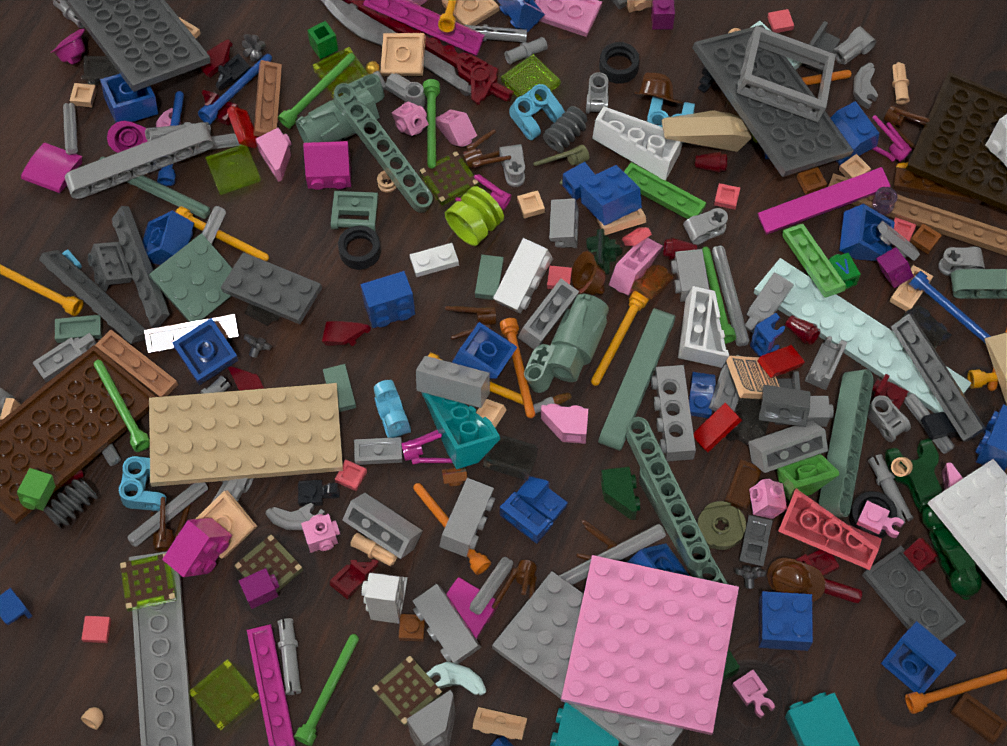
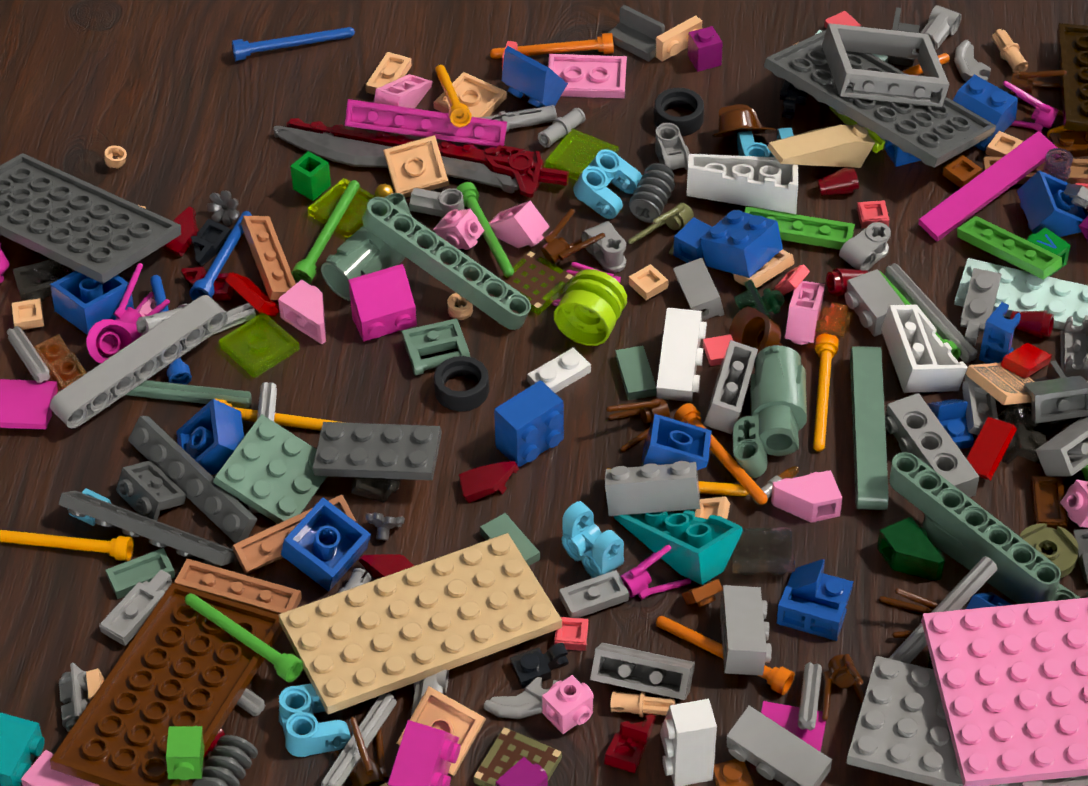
camera: 20 degrees left, 15 degrees down
none -> clear orange slope [34,334,87,389]
none -> dark pink plant [114,263,170,324]

